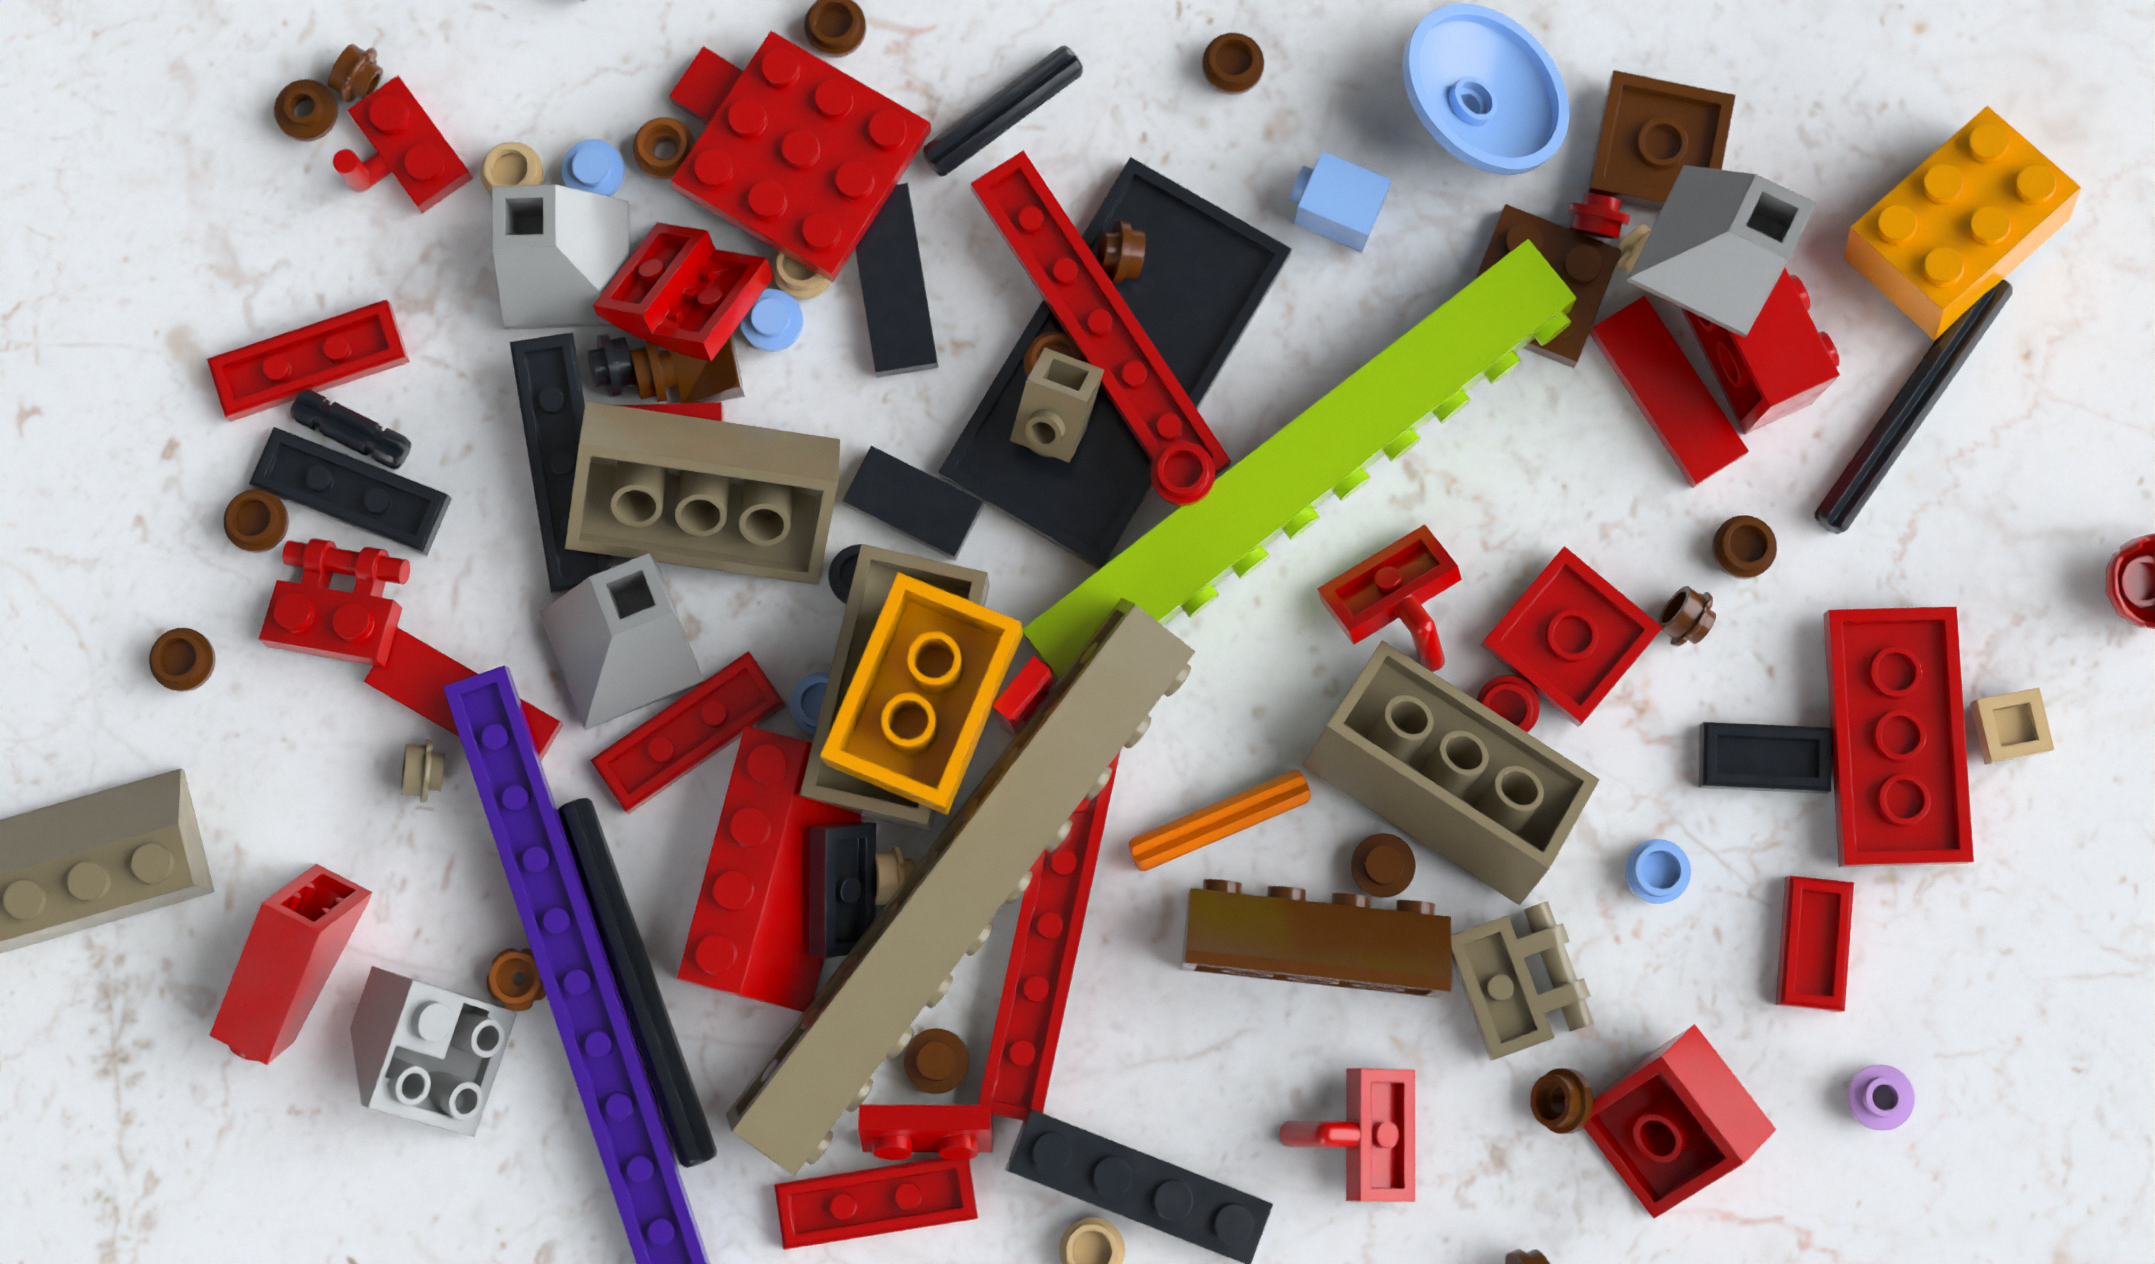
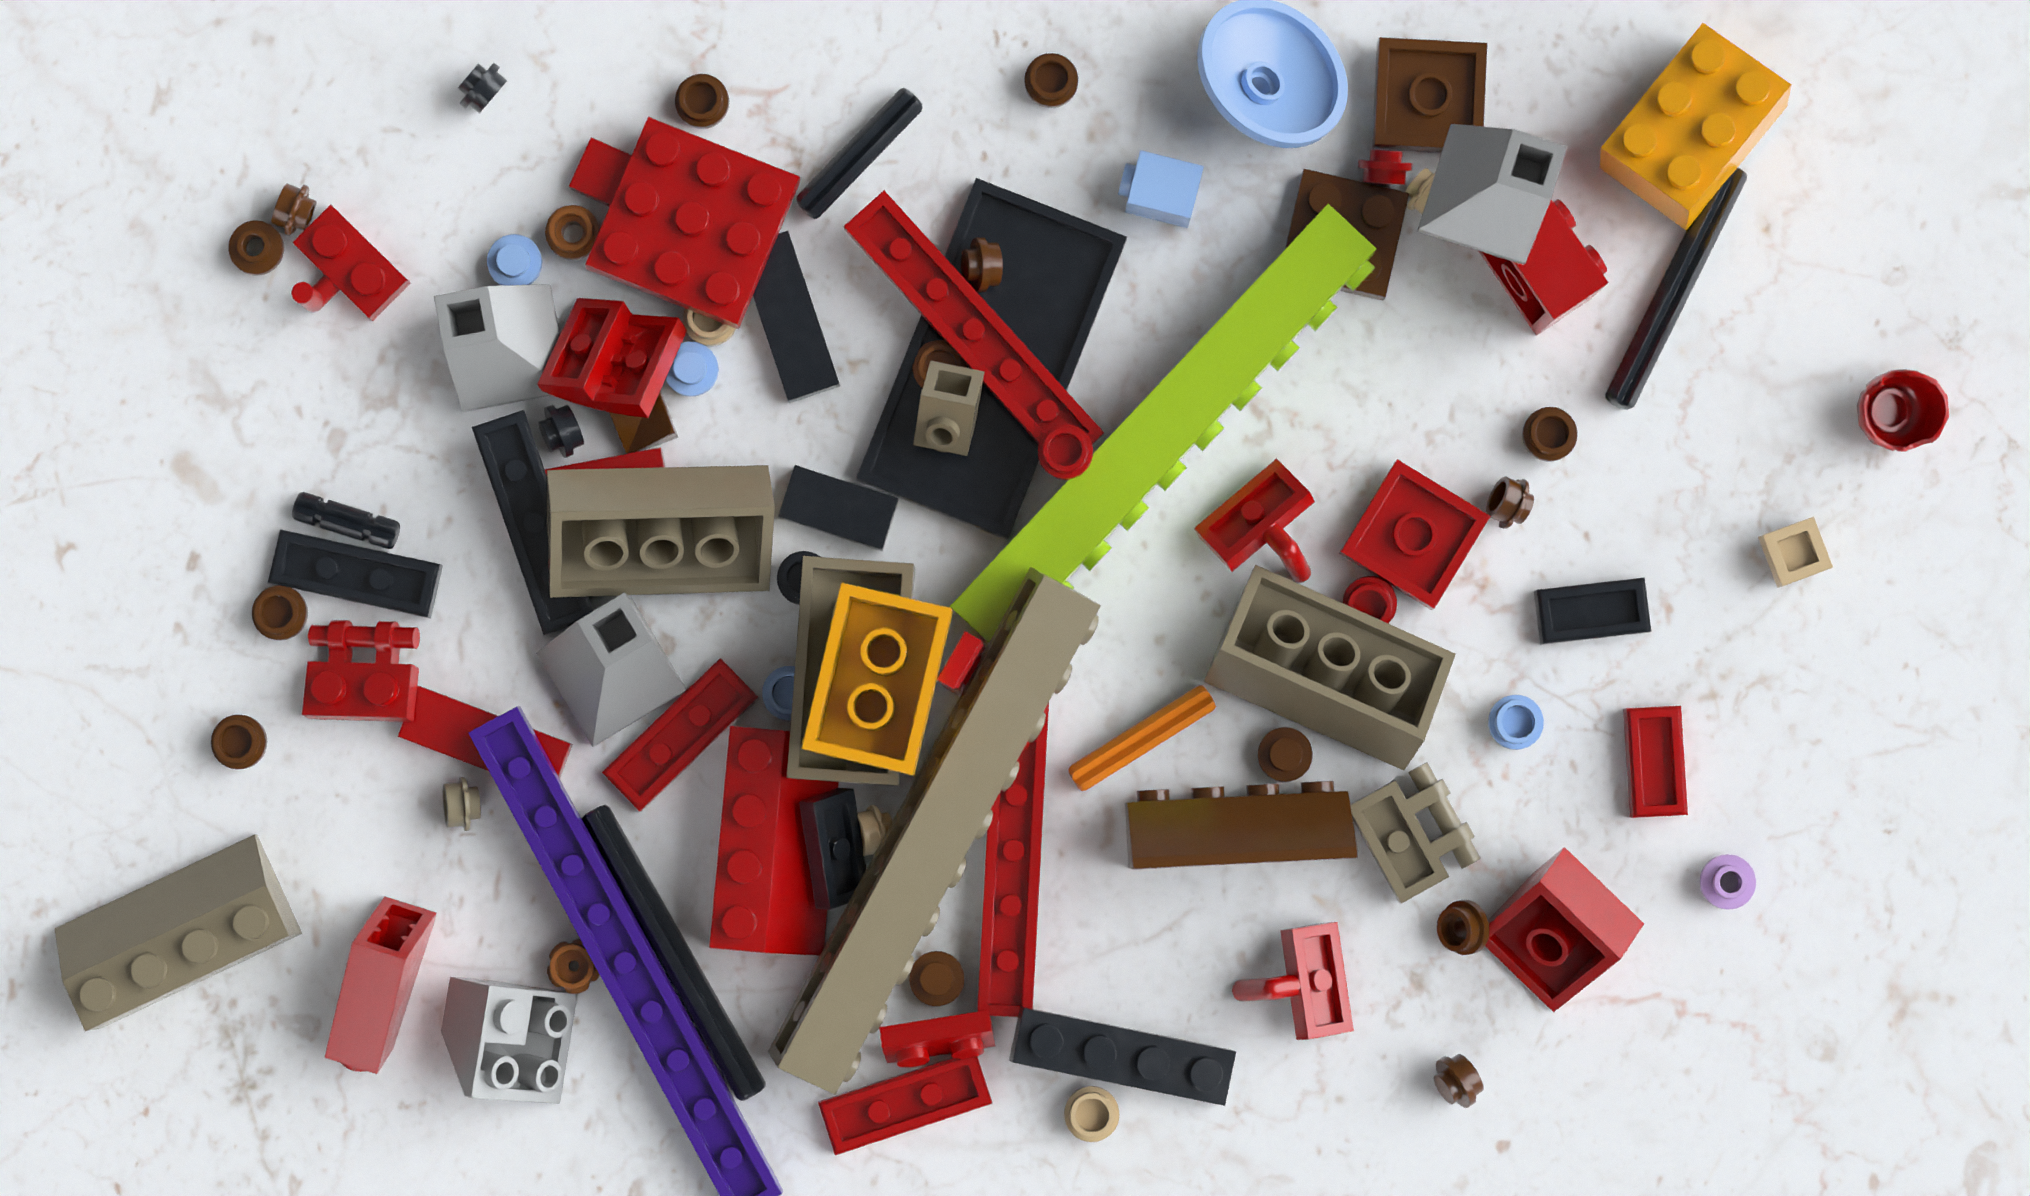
camera: 15 degrees left, 5 degrees up
red tile [207,299,410,422] -> none
tan plate [480,142,544,197] -> none
reddish brown plate [630,341,677,403] -> none
red tile [1589,295,1749,489] -> none
red plate [1823,606,1974,867] -> none

